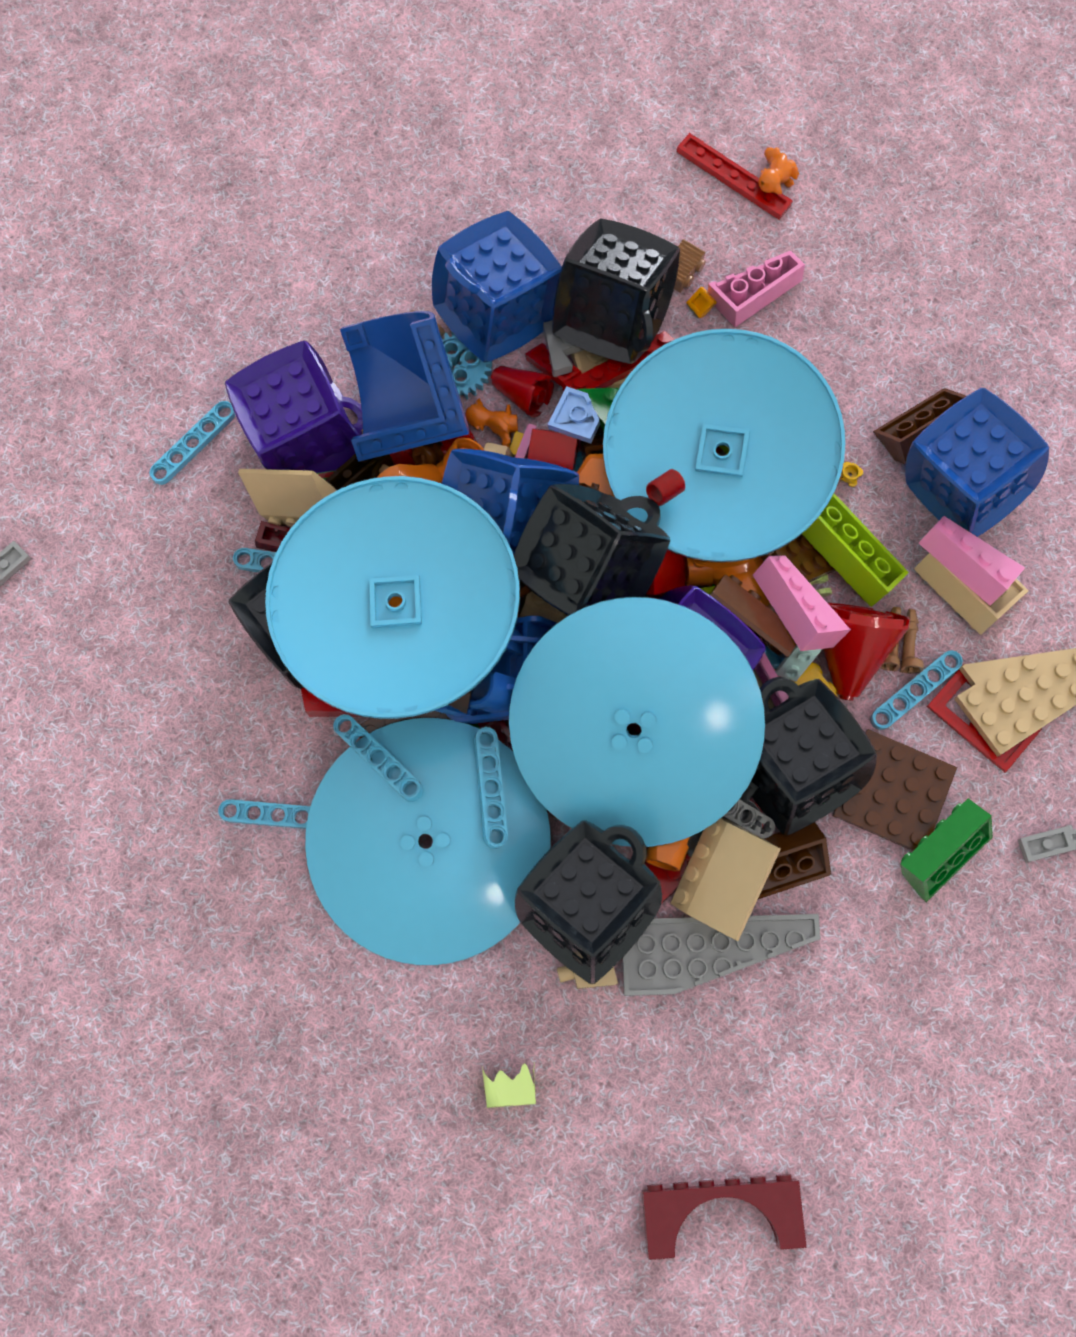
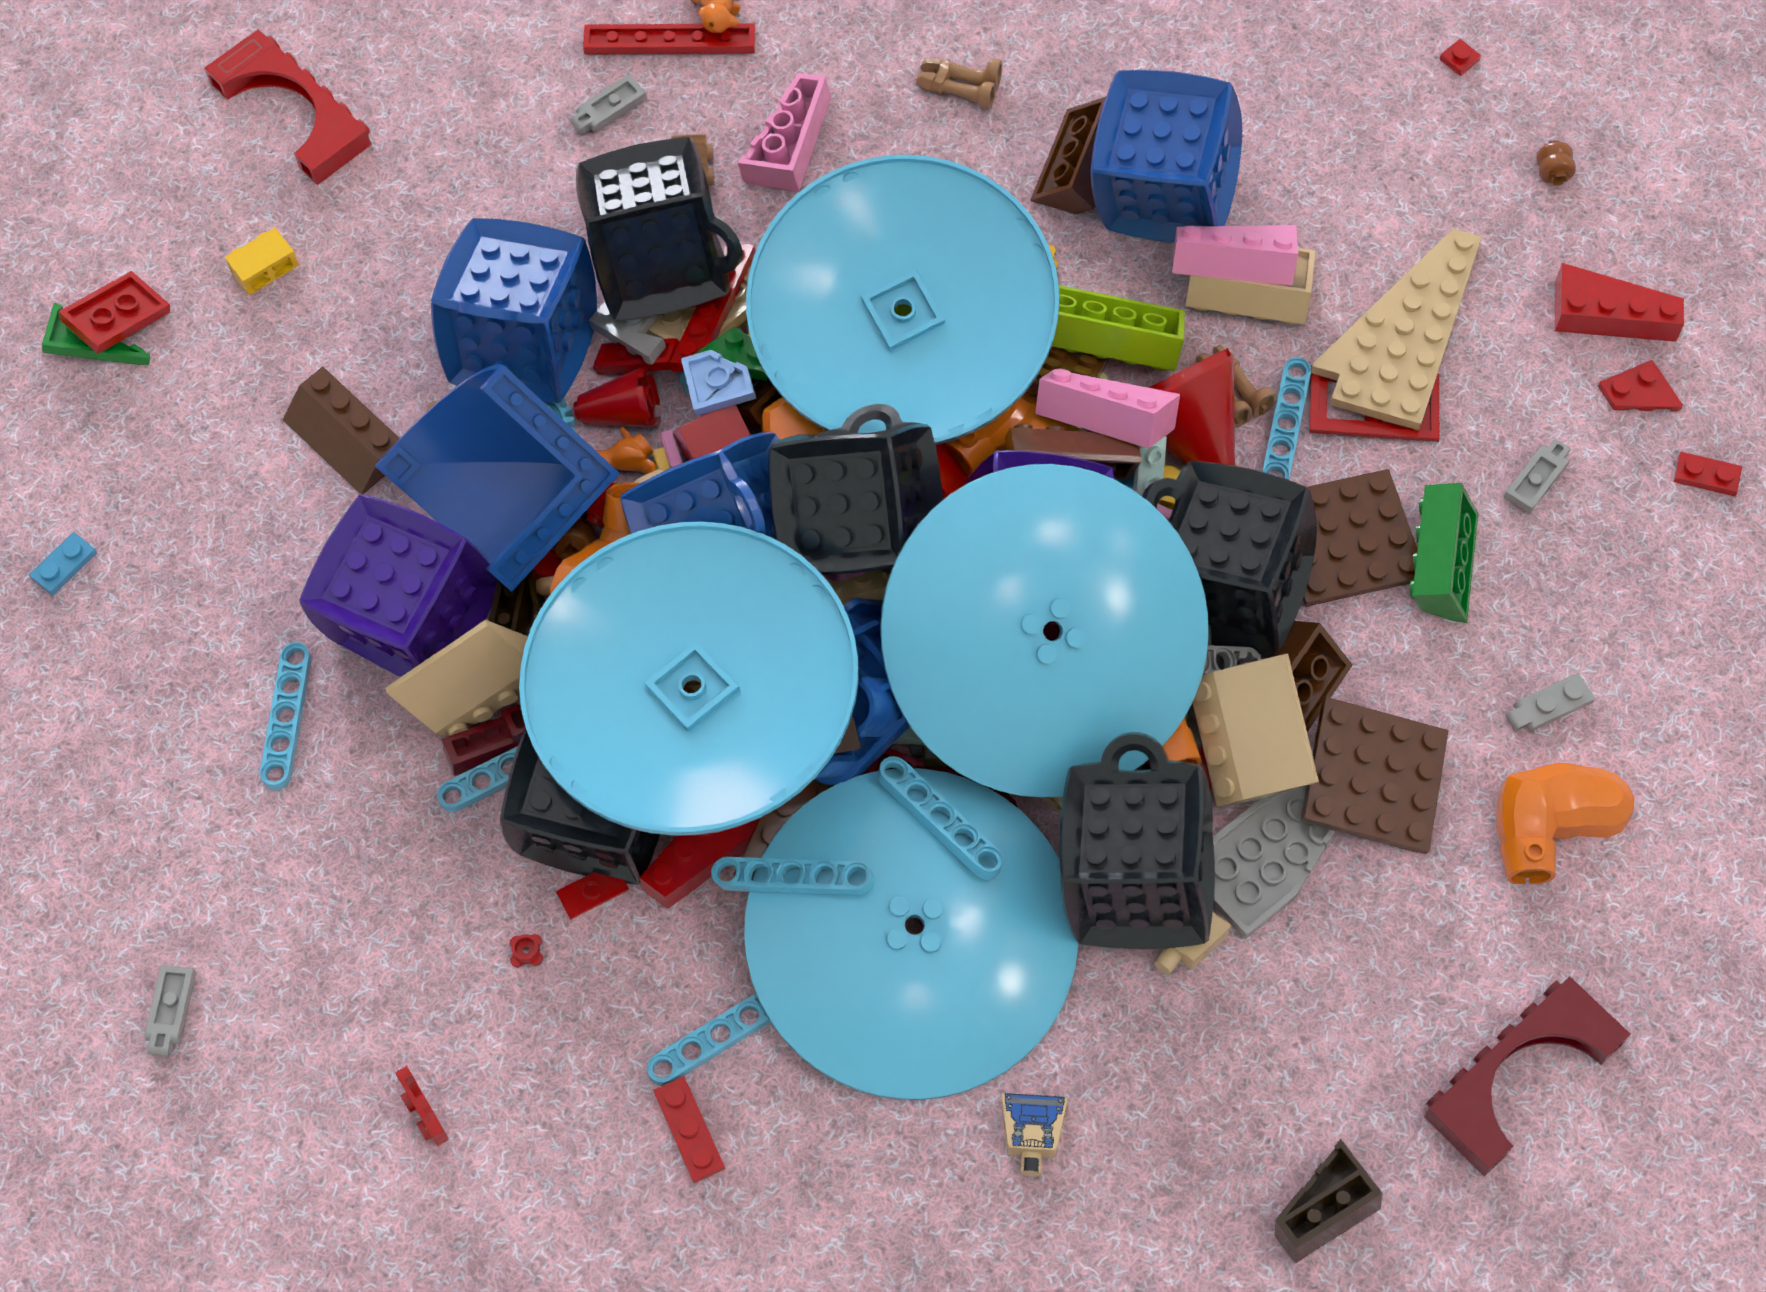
camera: 35 degrees left, 10 degrees down
yellowish green piece [482,1062,536,1108] -> none
red piece [646,469,686,506] -> none
light orange tile [686,286,717,318] -> none
none -> dark azure plate [29,532,97,596]
none -> green wing [42,303,151,365]
none -> red plate [59,271,170,354]
none -> red arch [204,29,371,185]
none -> yellow hinge [225,227,299,296]
none -> reddish brown slope [283,366,400,495]
none -> red wing [395,1066,449,1147]
none -> red plate [509,934,543,968]
none -> red plate [556,873,629,920]
none -> light grey hinge [570,74,647,134]
none -> red plate [653,1076,725,1183]
none -> medium nougat piece [916,58,1003,109]
none -> torso [1001,1093,1068,1176]
none -> dark brown wedge [1275,1139,1383,1264]
none -> reddish brown plate [1301,697,1449,854]
none -> orange piece [1496,763,1634,884]
none -> light grey hinge [1506,673,1595,732]

